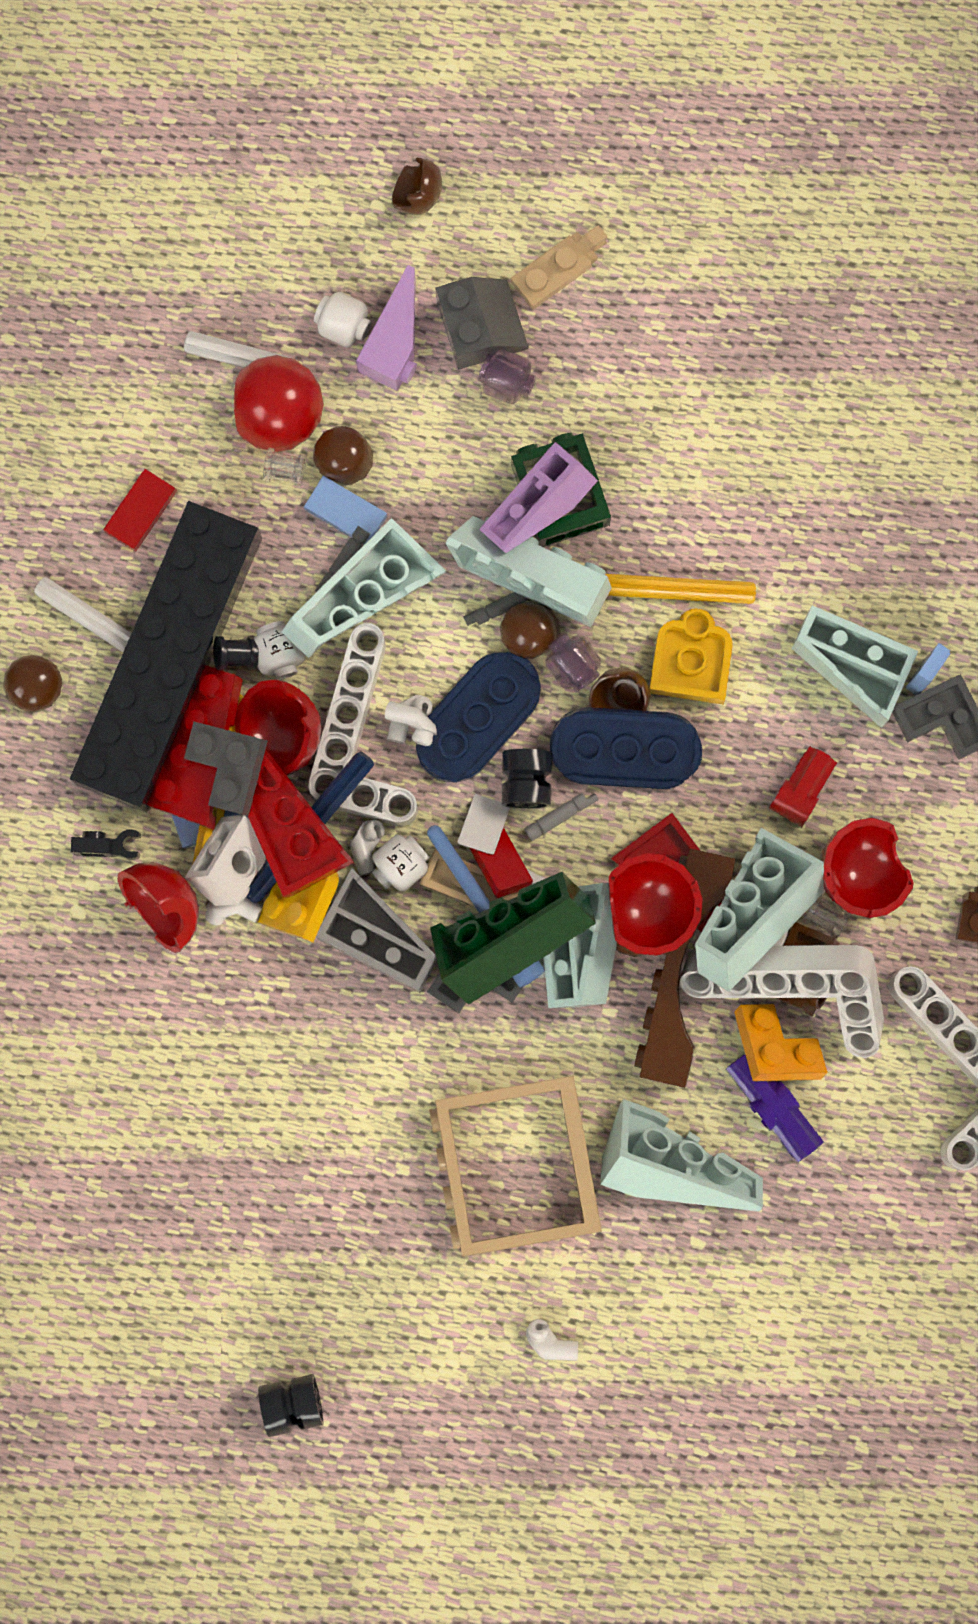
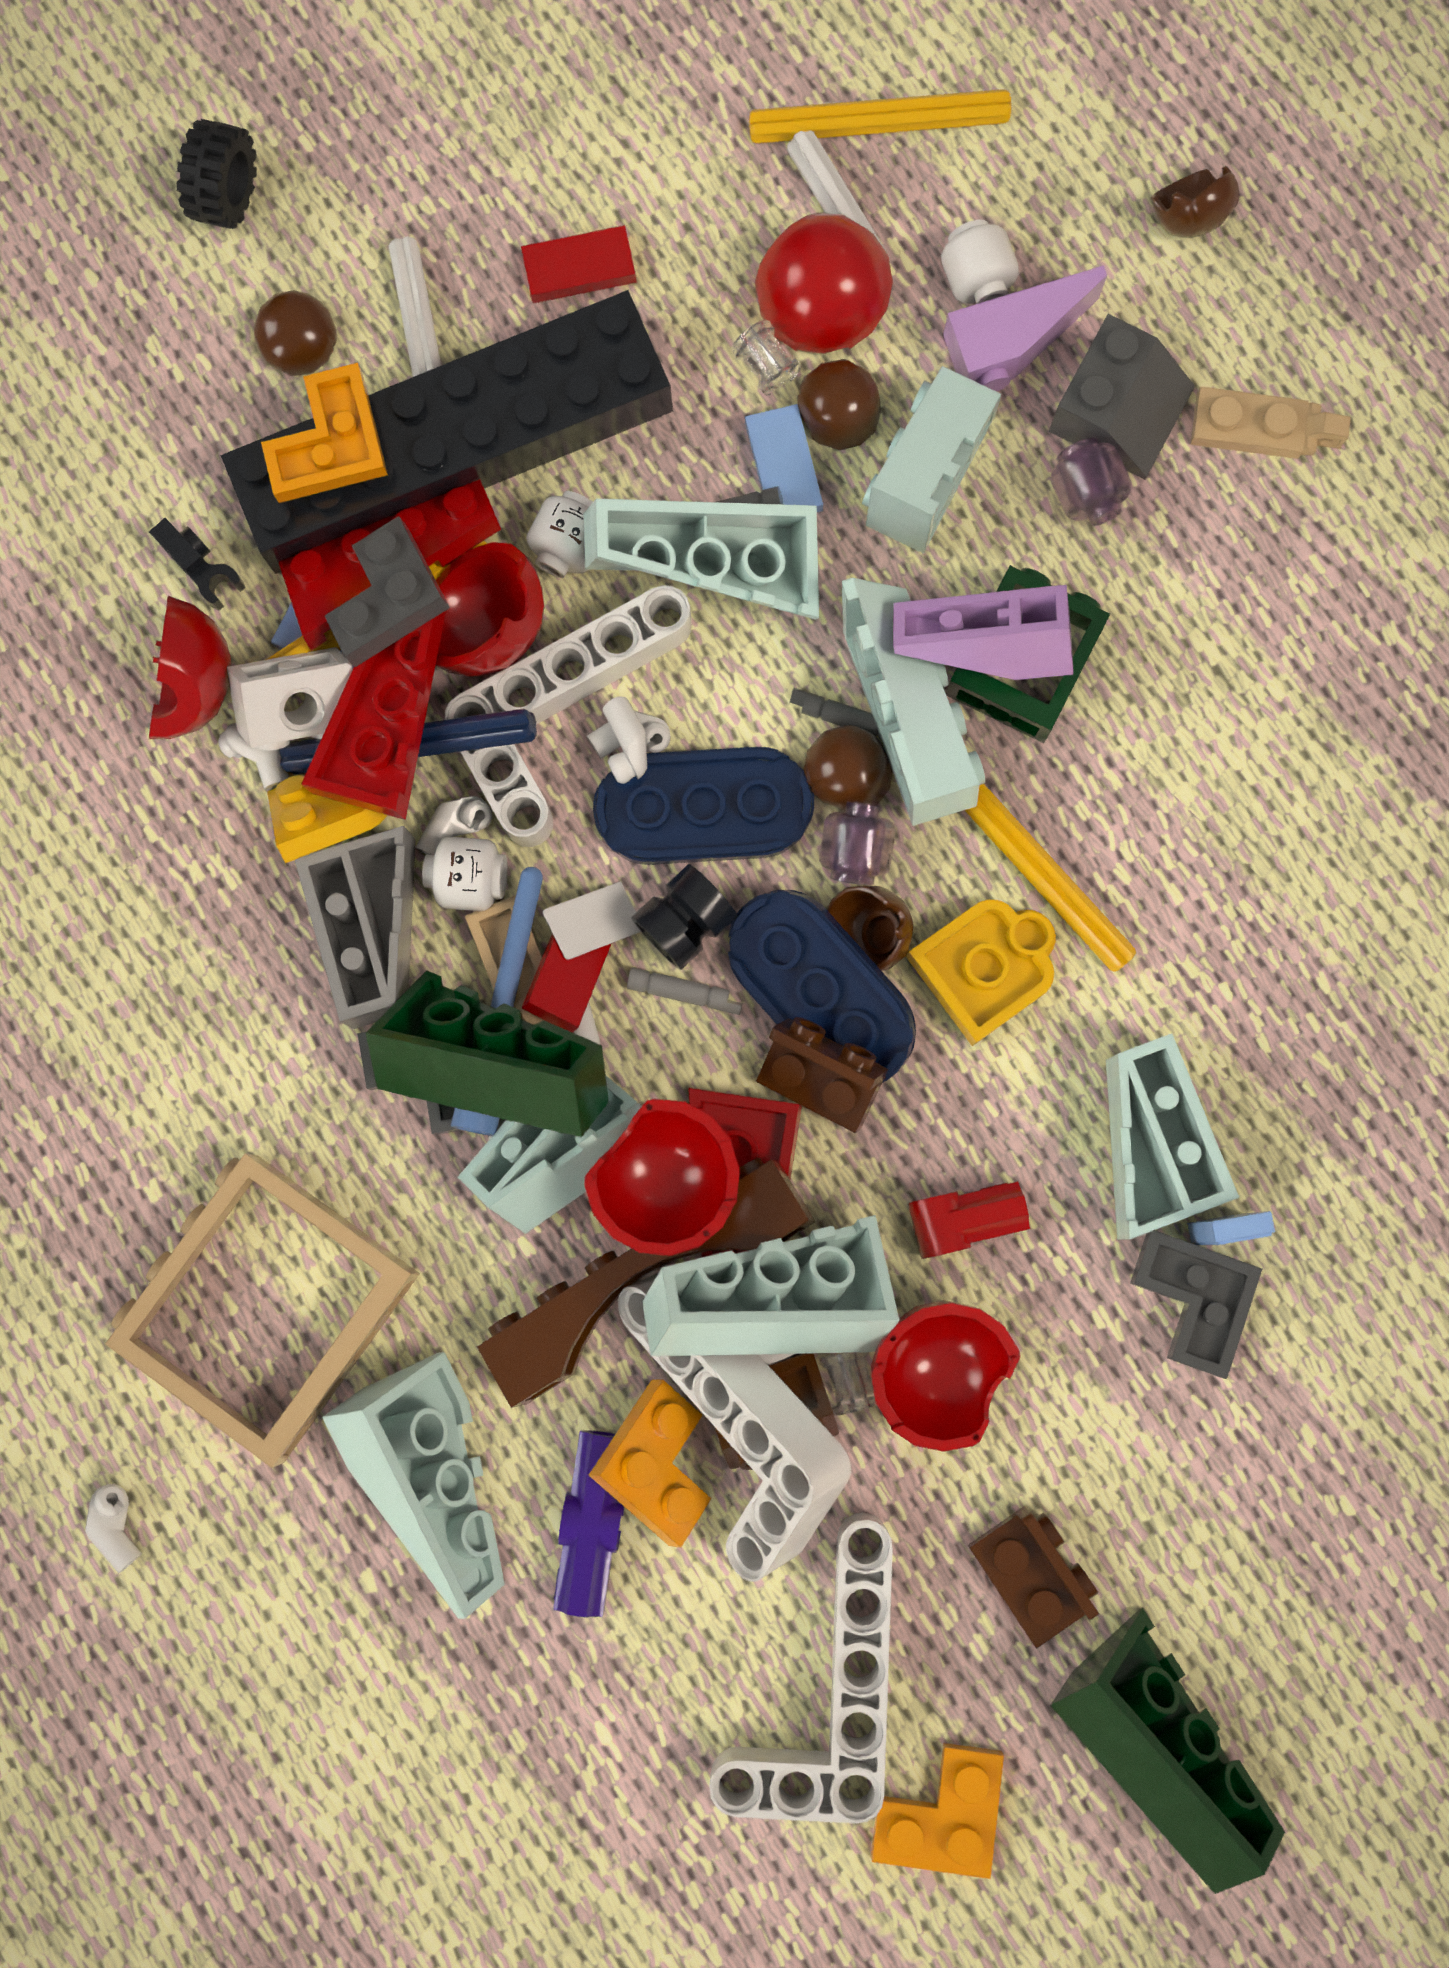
camera: 50 degrees right, 0 degrees up
black bush [213,635,259,670] -> none
none -> light orange plate [261,362,388,503]
none -> yellow axle [749,89,1012,143]
none -> reddish brown bracket [755,1017,889,1133]
none -> light aqua wedge [862,366,1001,554]

